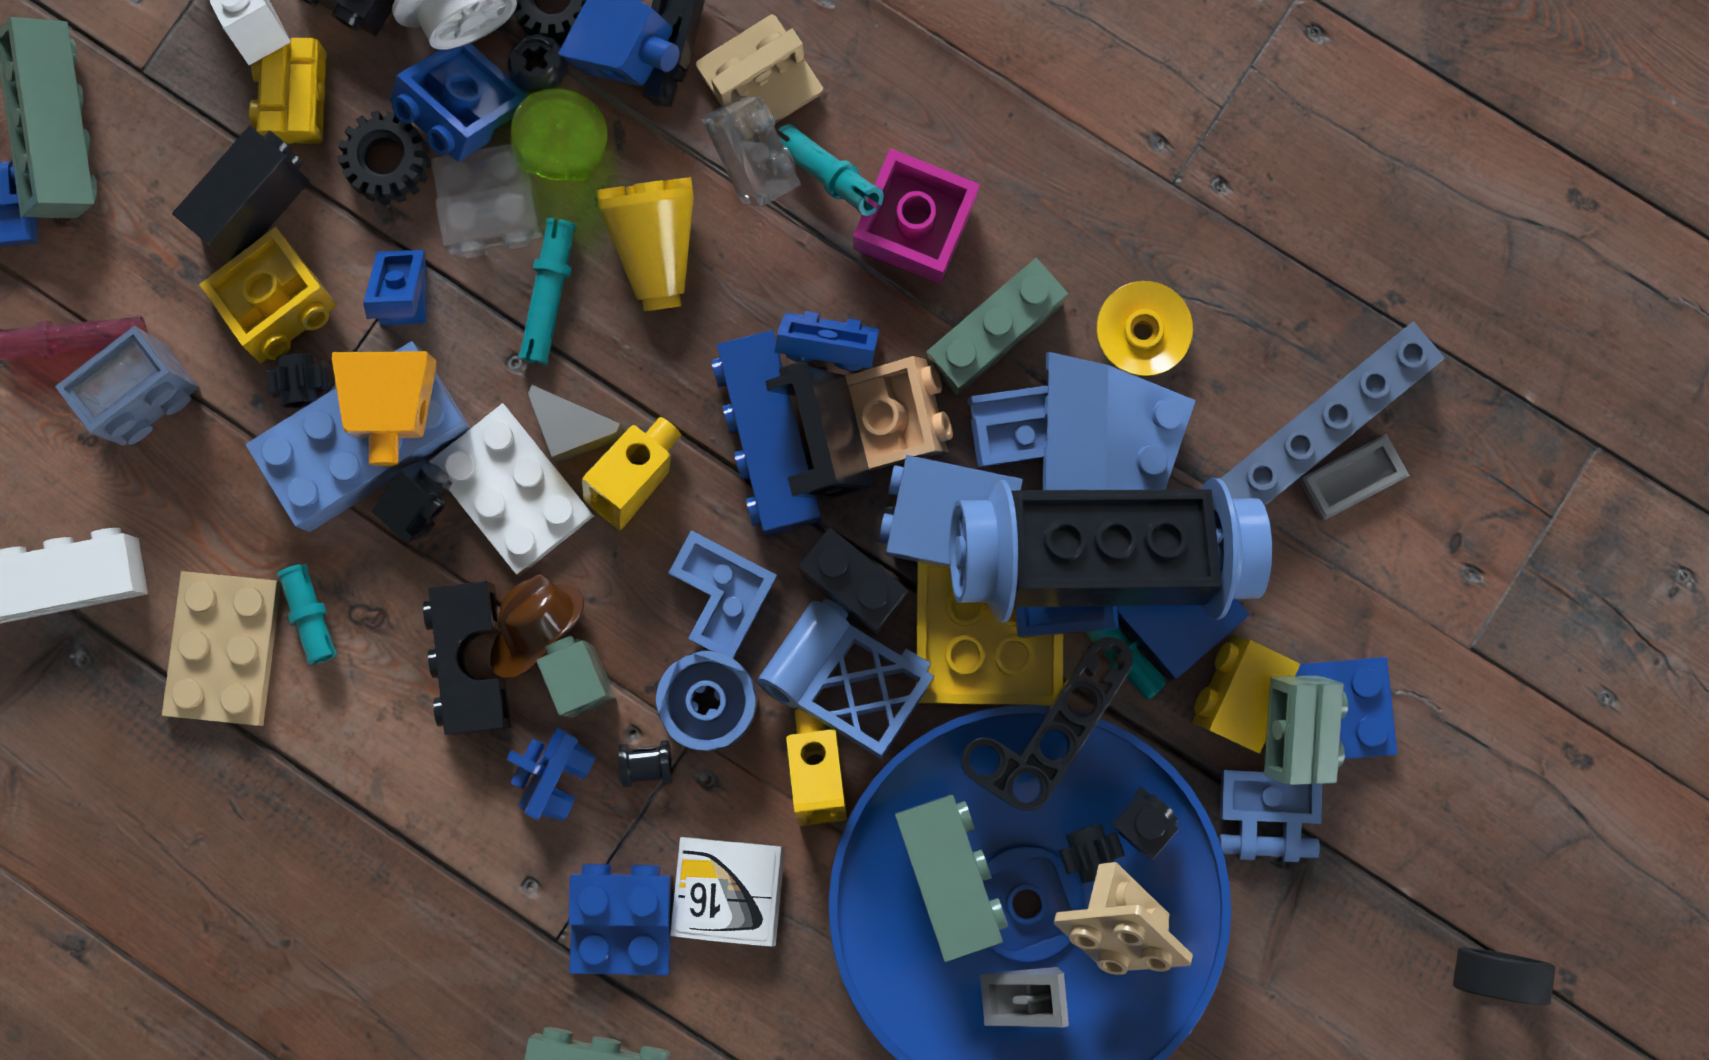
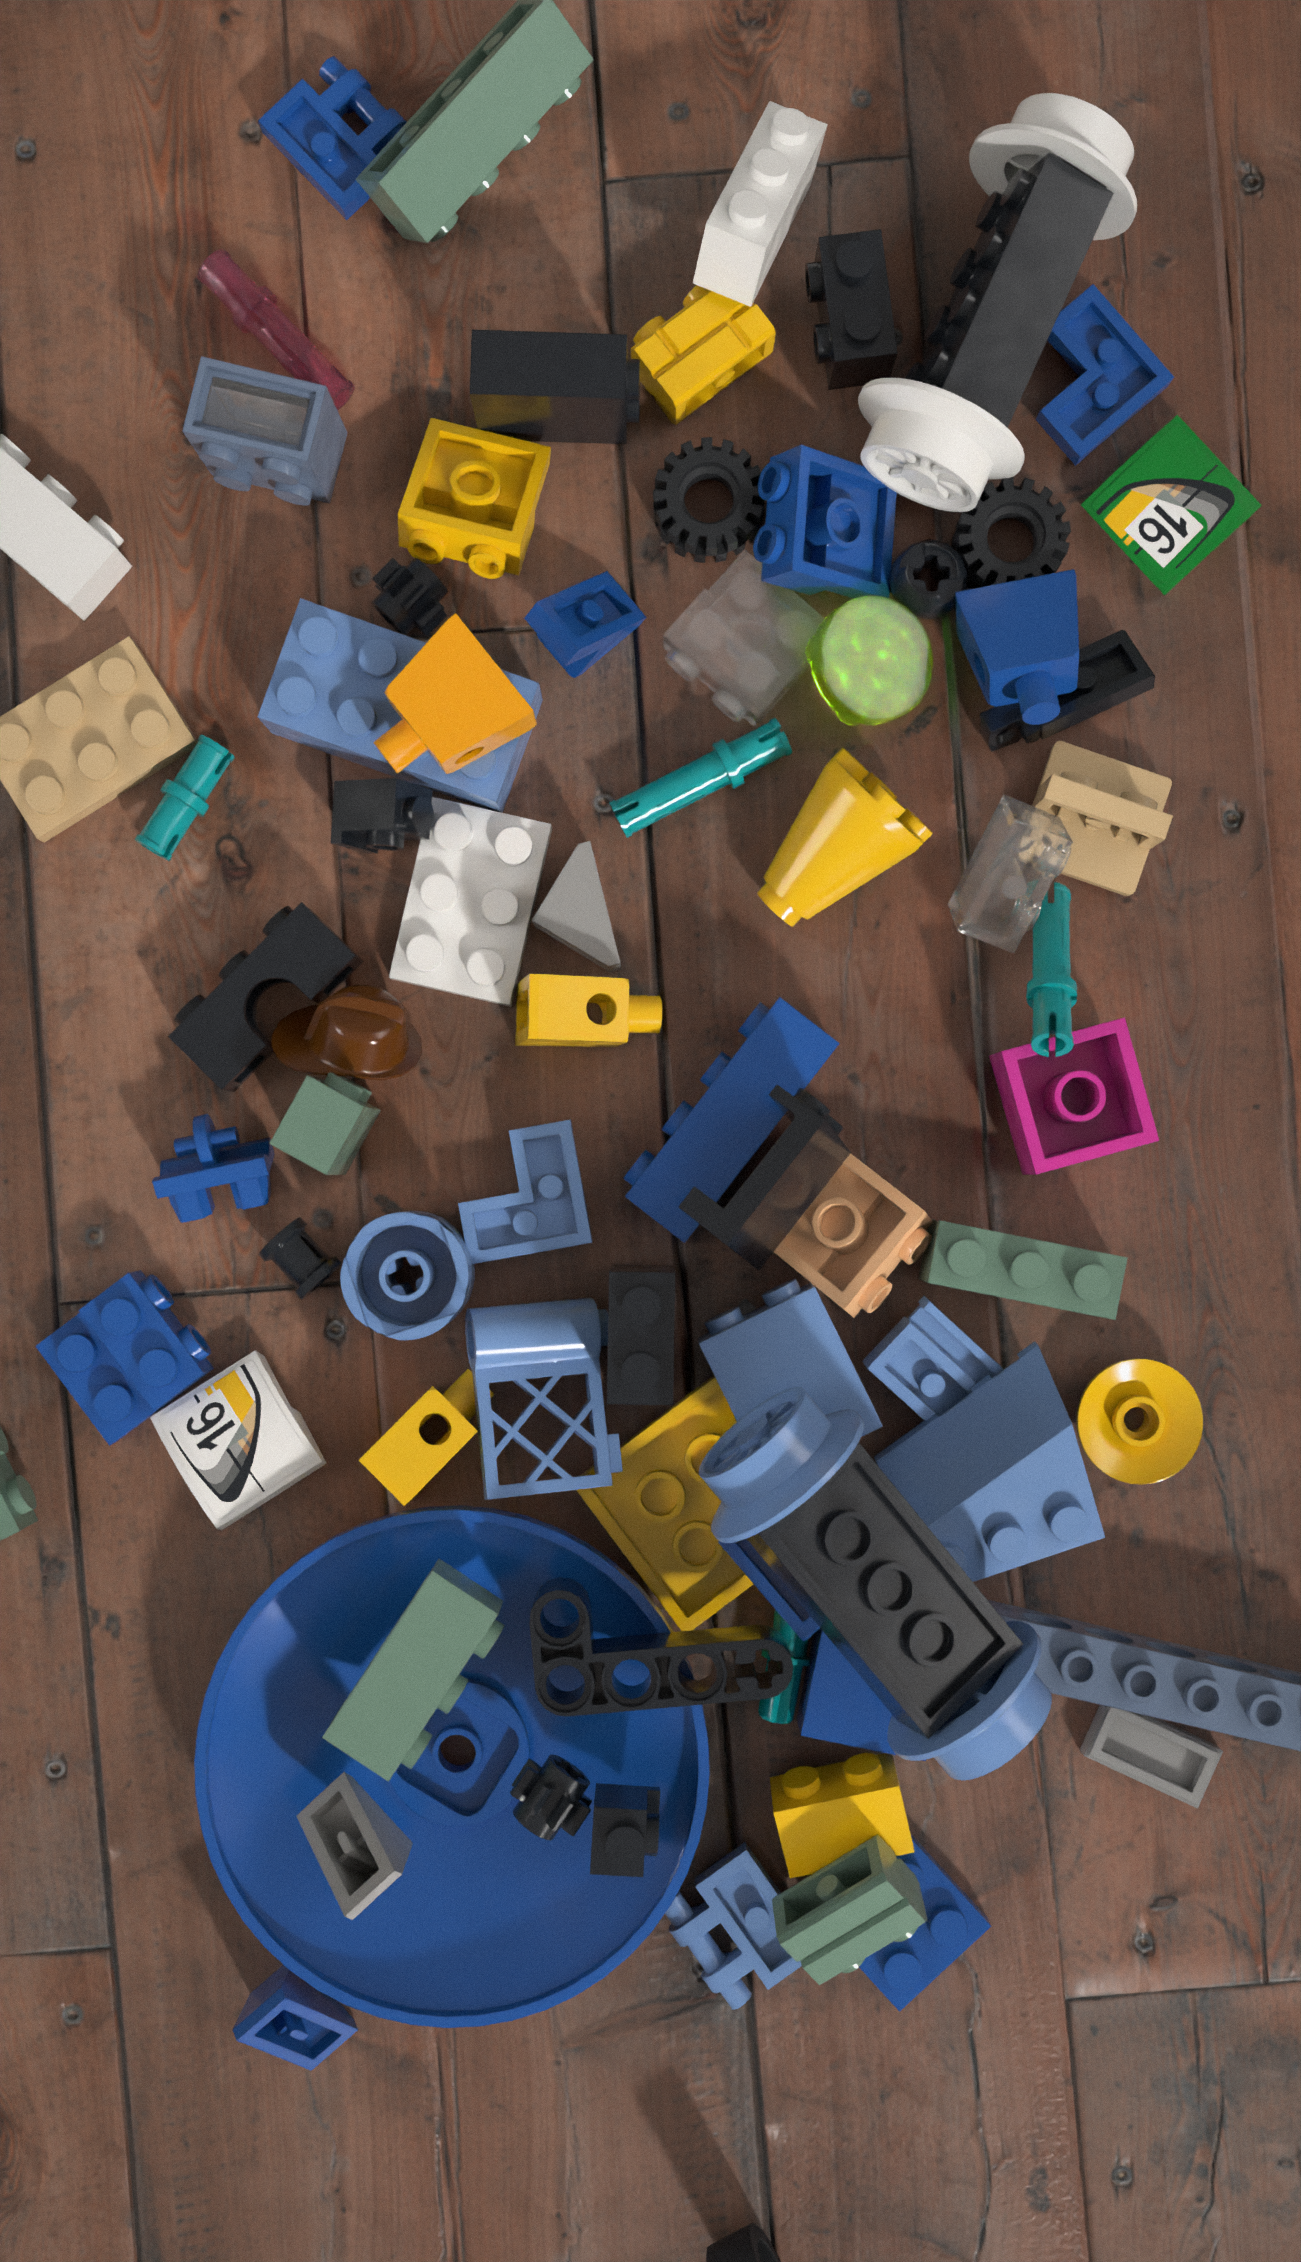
camera: 50 degrees right, 5 degrees up
blue plate [775,311,880,371] -> none
tan bracket [1054,862,1193,975] -> none

